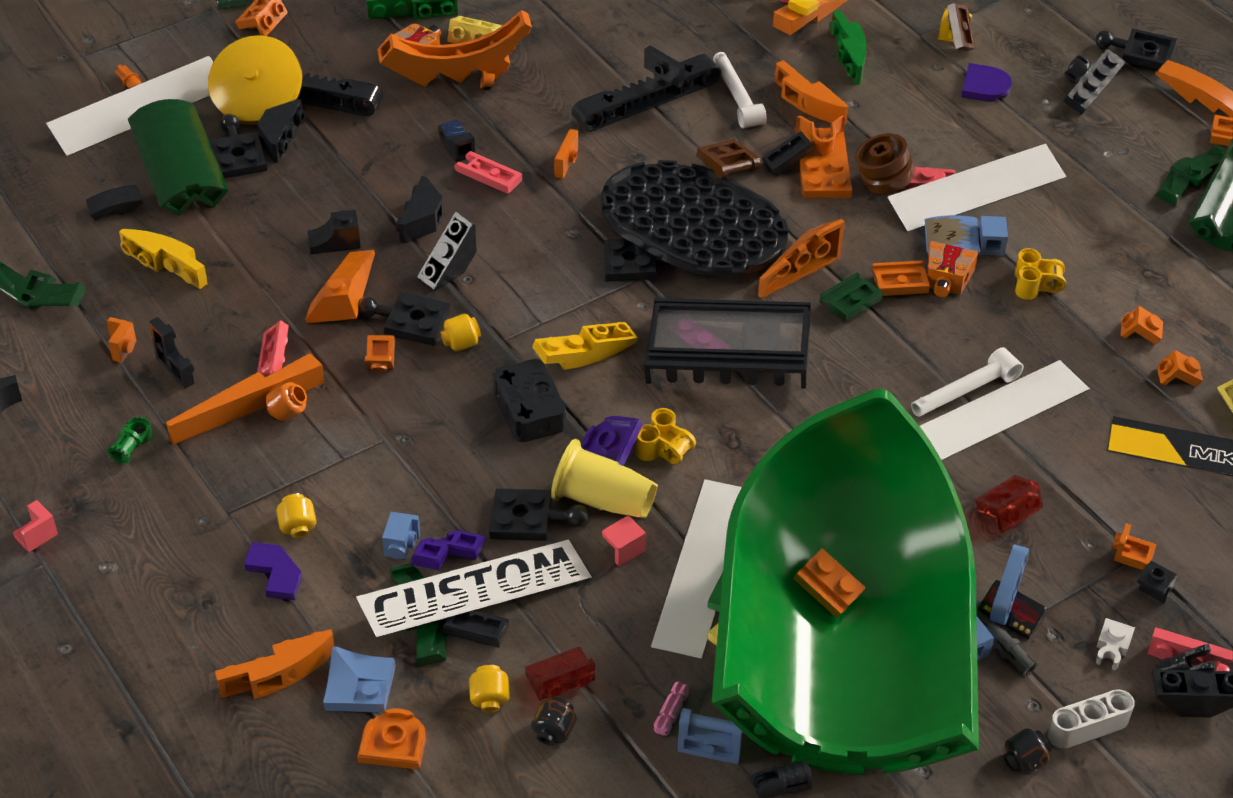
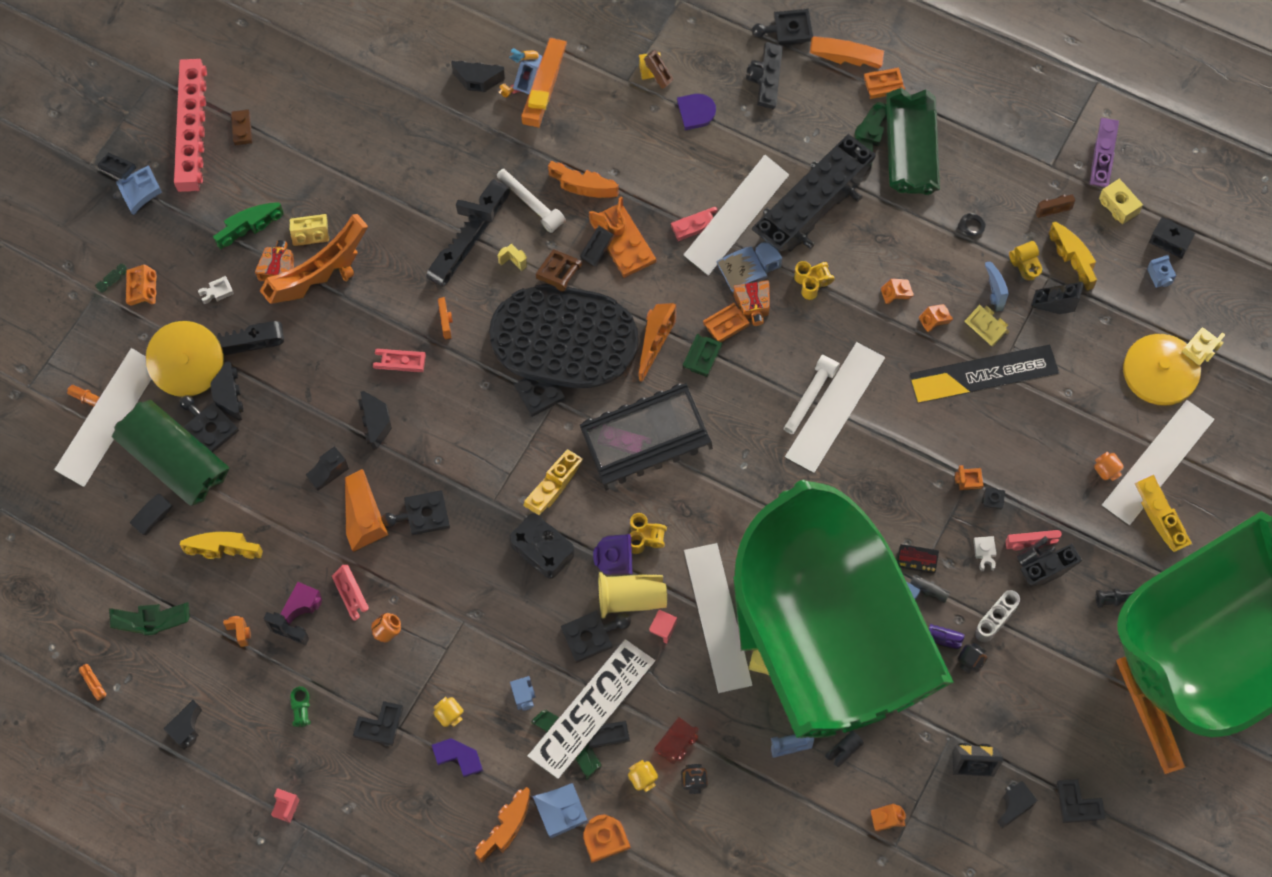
camera: 25 degrees left, 20 degrees up
orange slope [166,353,325,445] -> none
orange bracket [365,335,395,372] -> none
dark purple tile [411,530,485,570] -> none
black slope [417,212,477,290] -> none
black leg [438,119,475,162] -> none
yellow head [440,314,481,352] -> none
bright pink axle [654,681,689,736] -> none
orange plate [793,548,866,618] -> none
green slope [829,10,866,85] -> none
reddish brown wheel [855,133,916,195] -> none
clear red bracket [975,475,1043,532] -> none
medium blue beam [990,544,1029,625] -> none
none -> white plate [198,276,234,304]
none -> magenta arch [281,582,322,625]
none -> black plate [353,701,404,746]
none -> light yellow bracket [498,244,527,271]
none -> black piece [751,134,876,252]
none -> dark purple hinge [929,624,965,649]

